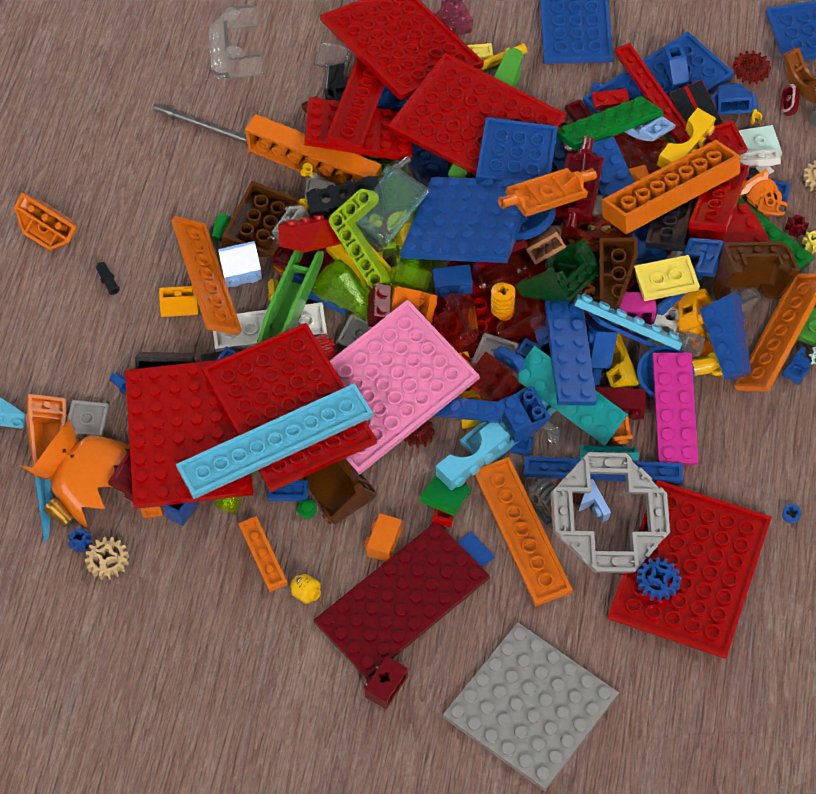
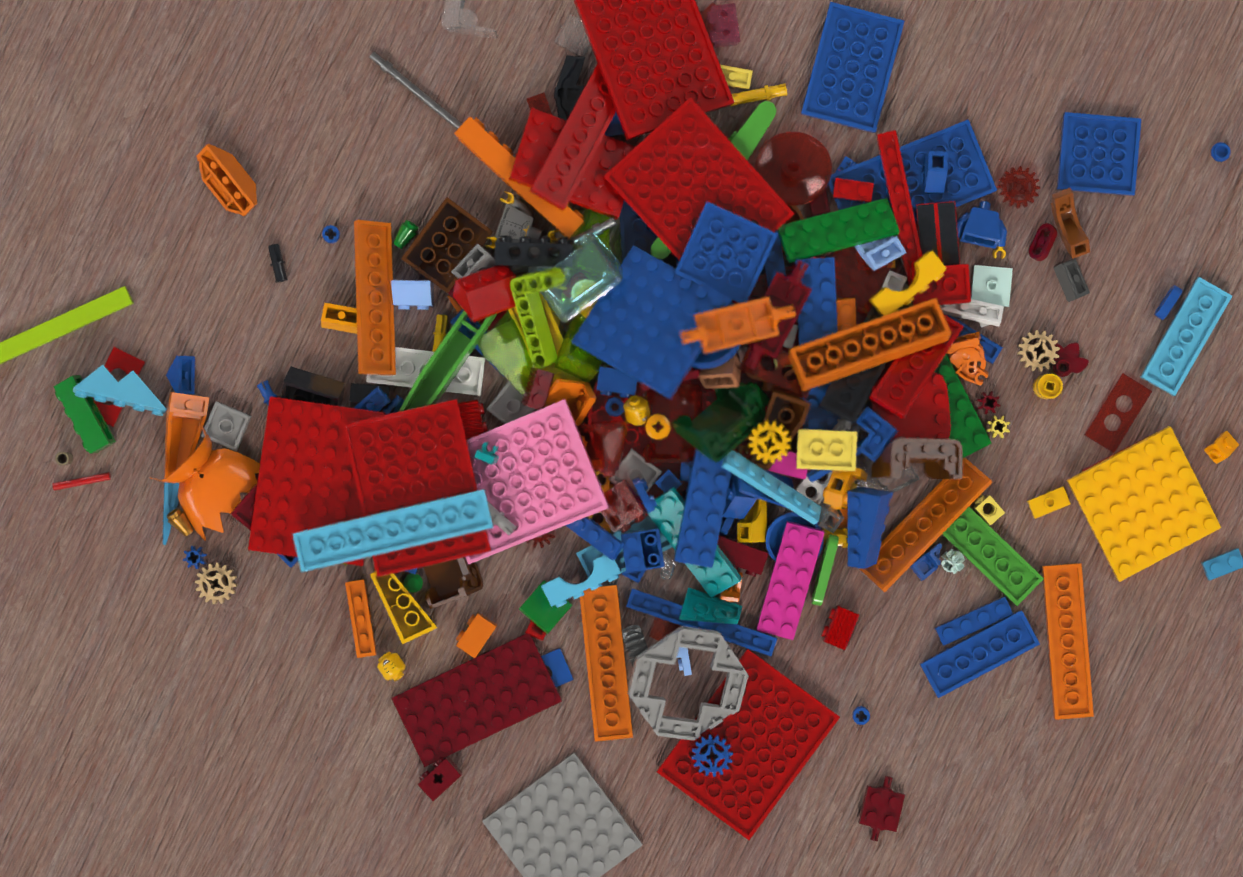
camera: 20 degrees right, 30 degrees up
none -> blue slope [166,356,195,394]
none -> blue bush [322,225,340,244]
none -> yellow wedge [370,571,437,644]
none -> teal tile [475,442,499,464]
none -> light grey pin [487,501,517,536]
none -> yellow head [624,396,650,425]
none -> yellow gear [749,420,791,464]
none -> clear red dish [755,132,832,206]
none -> bright green beam [811,534,839,606]
none -> red brick [821,605,859,650]

